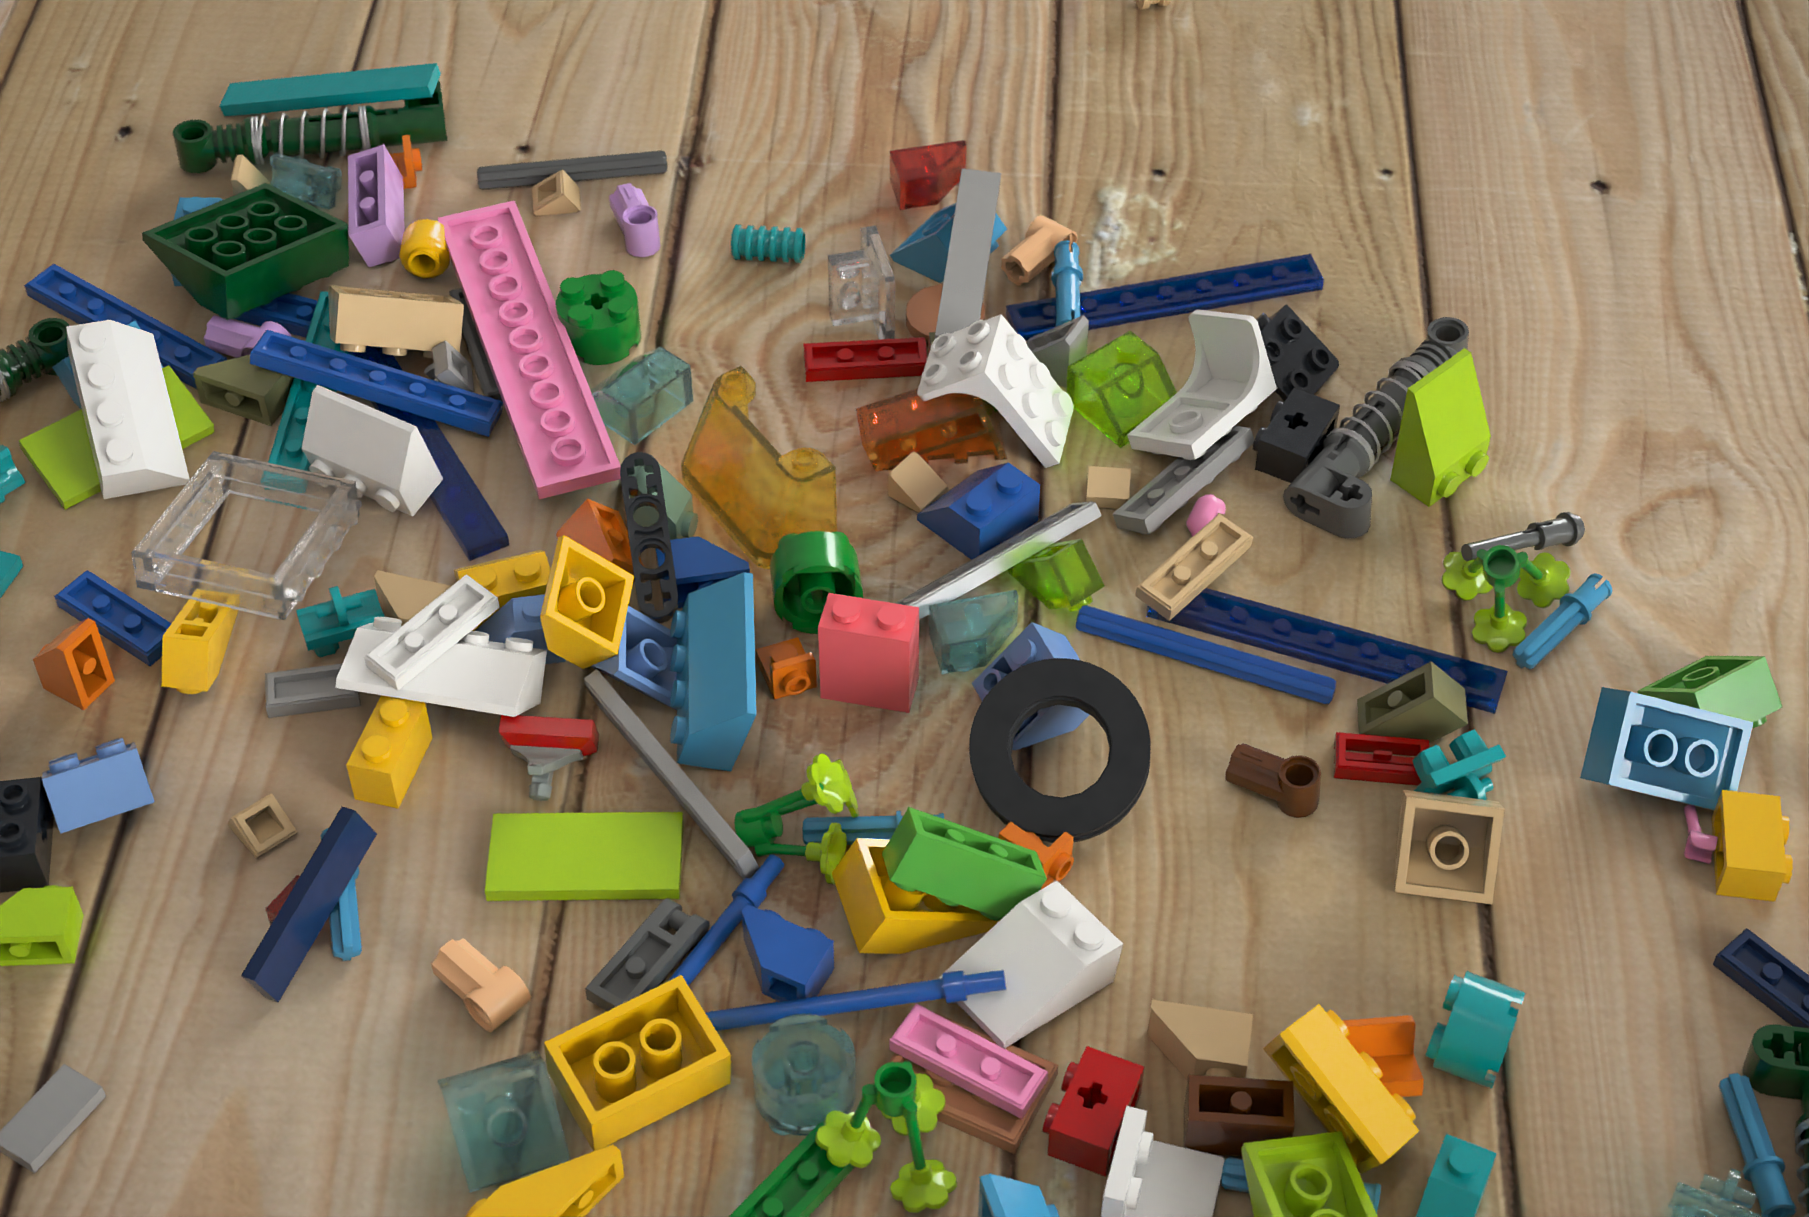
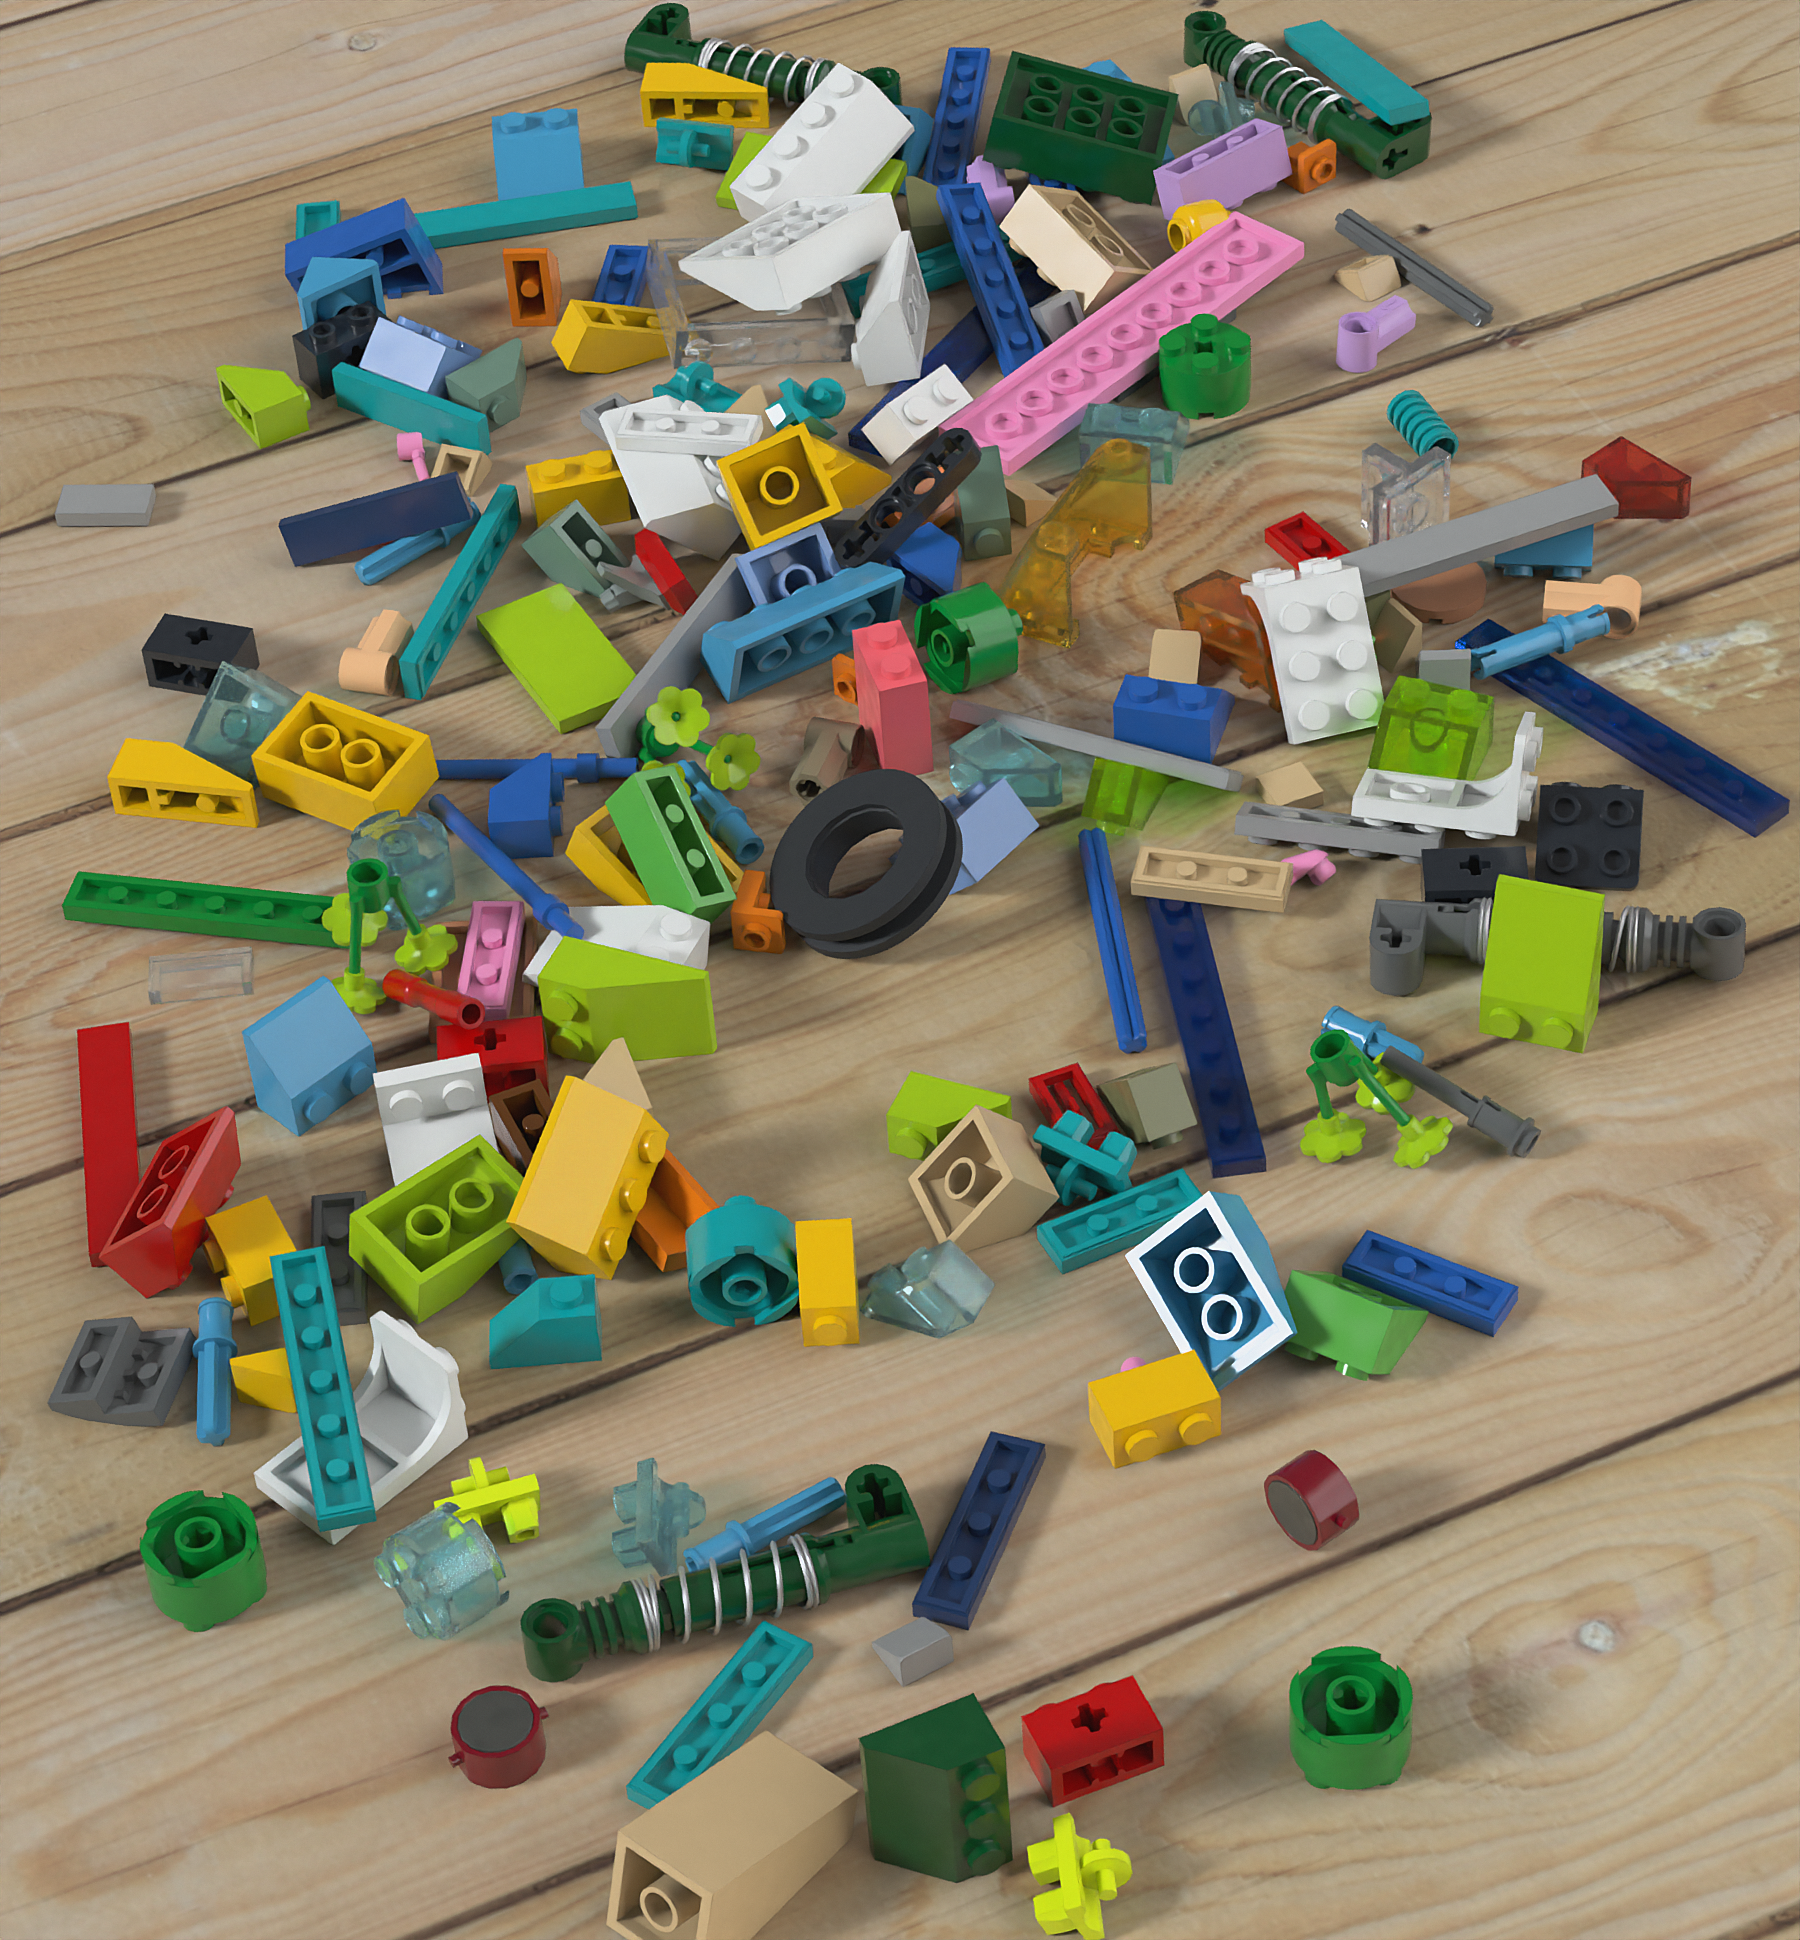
camera: 65 degrees right, 5 degrees down
dark grey plate [585,898,710,1011] -> none
reddish brown piece [1225,743,1321,818] -> none
dark azure axle [1512,573,1613,669] -> none
none -> black brick [141,614,260,701]
none -> teal tile [332,362,492,455]
none -> red piece [382,969,485,1030]
none -> bright pink hand [397,432,430,481]
none -> teal tile [399,484,522,700]
none -> sand green slope [445,337,527,433]
none -> sand green slope [521,499,631,599]
none -> lime slope [537,936,717,1064]
none -> white slope [678,192,901,315]
none -> teal hips [765,377,846,440]
none -> dark tan piece [789,717,865,806]
none -> yellow slope [795,1218,860,1347]
none -> clear light blue slope [859,1239,995,1339]
none -> white brick [861,364,974,465]
none -> lime slope [886,1071,1012,1161]
none -> teal tile [1037,1168,1203,1275]
none -> dark azure axle [1321,1005,1424,1063]
none -> blue tile [1342,1230,1518,1337]

